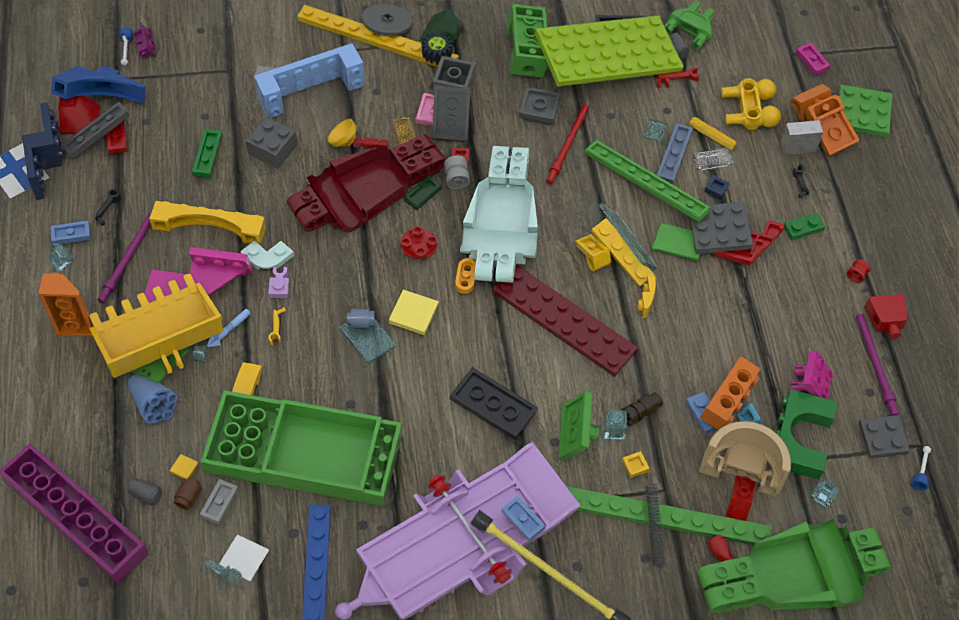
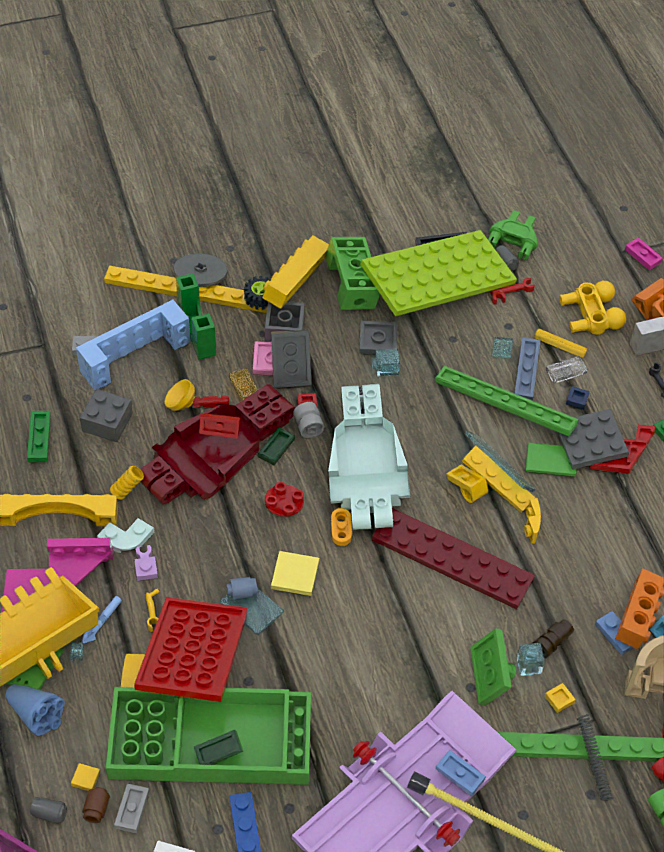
camera: 10 degrees left, 5 degrees down
dark green slope [420,9,464,48] -> none
black plate [450,367,538,440] -> none
red bar [546,104,589,185] -> none
none -> yellow piece [110,466,144,500]
none -> red plate [134,597,248,702]
none -> green arch [176,273,216,360]
none -> dark green tile [194,730,243,765]
none -> red plate [199,414,240,439]
none -> yellow brick [262,235,329,309]
none -> clear light blue brick [372,349,400,376]

